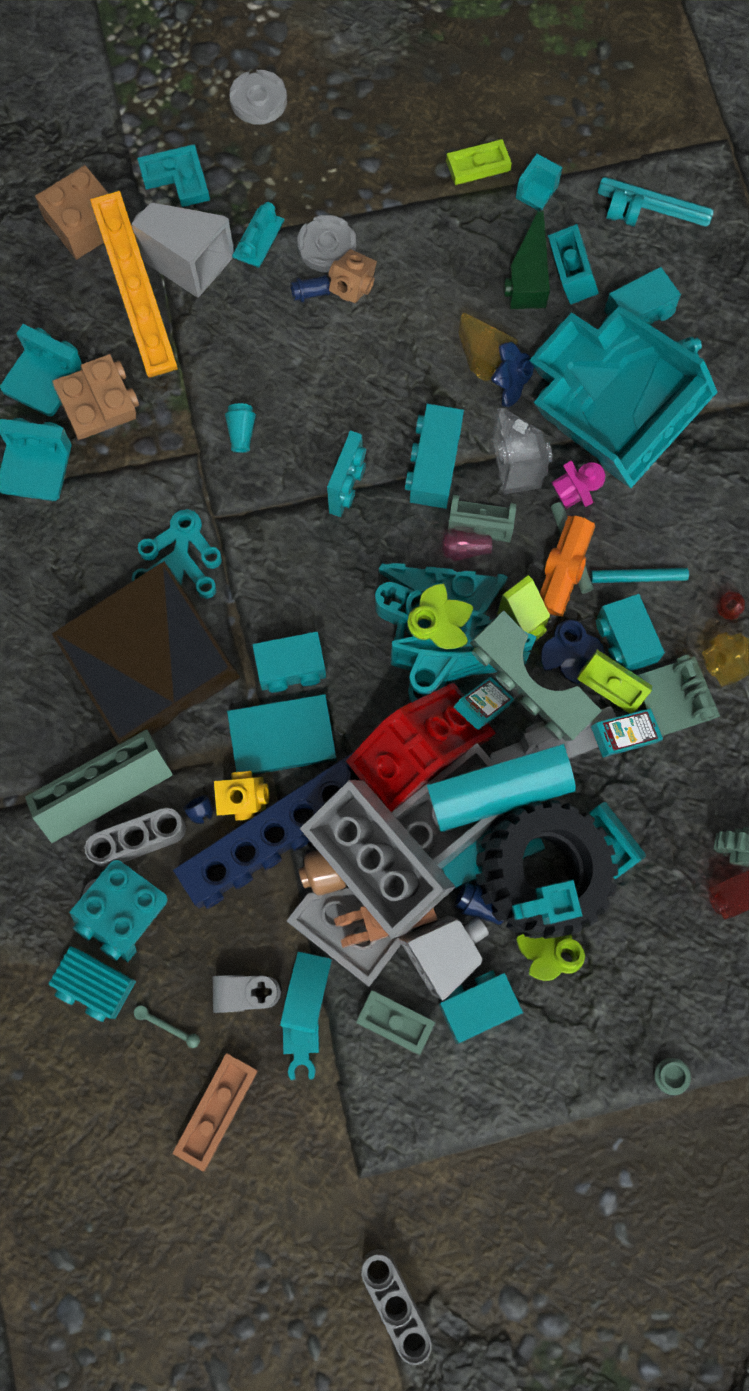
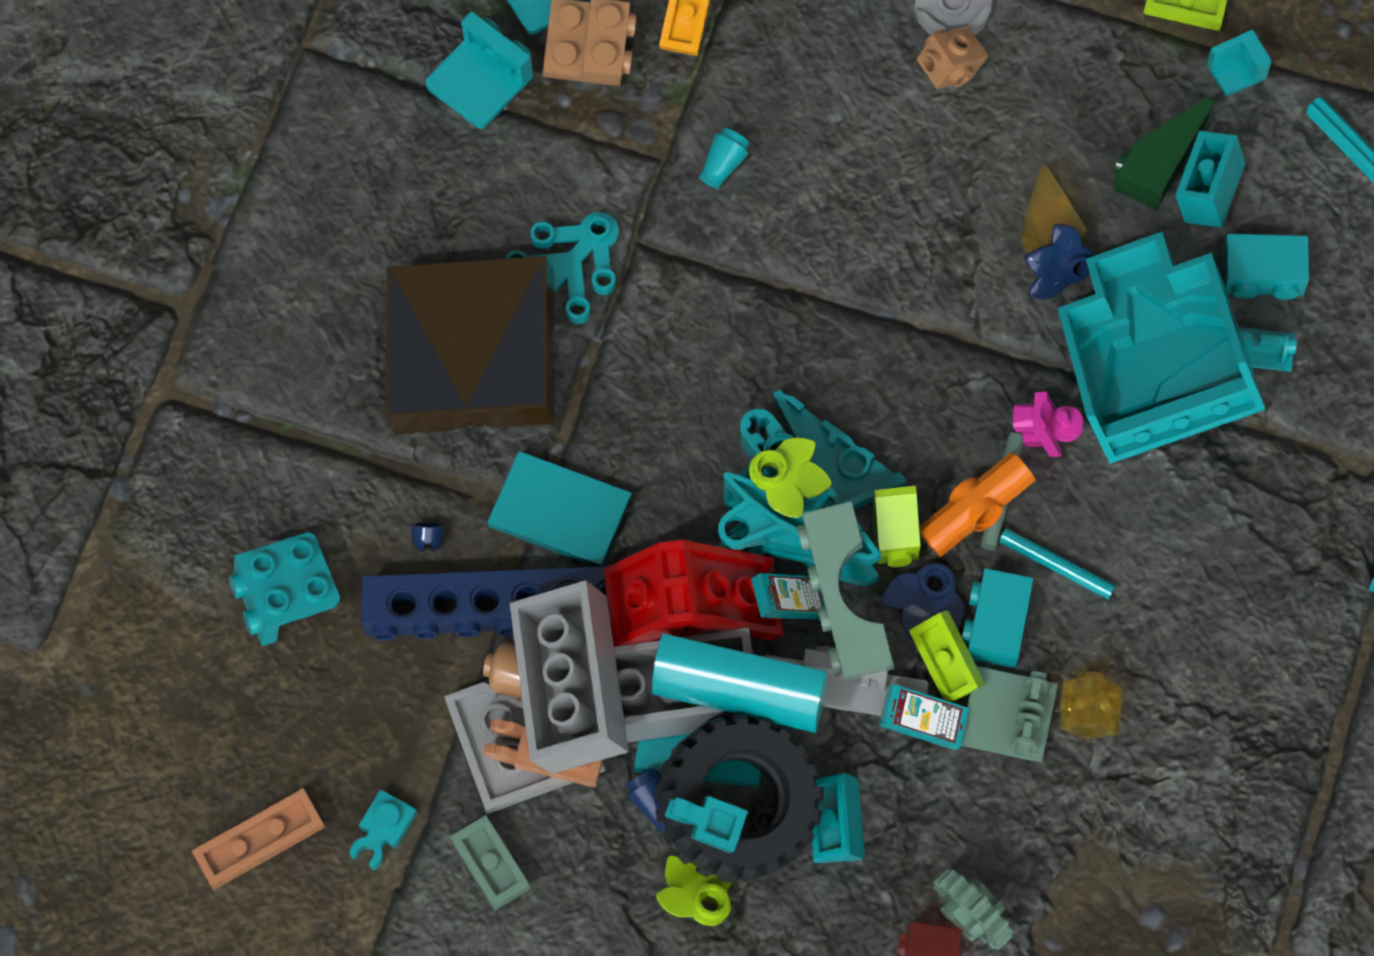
camera: 35 degrees right, 5 degrees down
sand green brick [25,729,173,843] -> none
teal brick [48,946,136,1022] -> none
light grey beam [84,808,186,868] -> none
sand green hinge [134,1006,200,1048] -> none
light grey piece [212,975,281,1013] -> none
yellow brick [214,771,269,821] -> none
teal brick [252,632,326,693] -> none
teal slope [280,952,332,1034] -> none
dark blue pin [291,275,330,303] -> none
teal plate [327,431,366,517] -> none
light grey torso [398,916,489,1001] -> none
teal brick [405,404,464,509] -> none
teal brick [438,970,523,1044] -> none
clear pink cone [443,529,492,561] -> none
sand green hinge [447,495,517,543] -> none
clear slope [491,408,552,494] -> none
teal wheel [606,188,645,227] -> none
clear red hinge [717,592,745,620] -> none

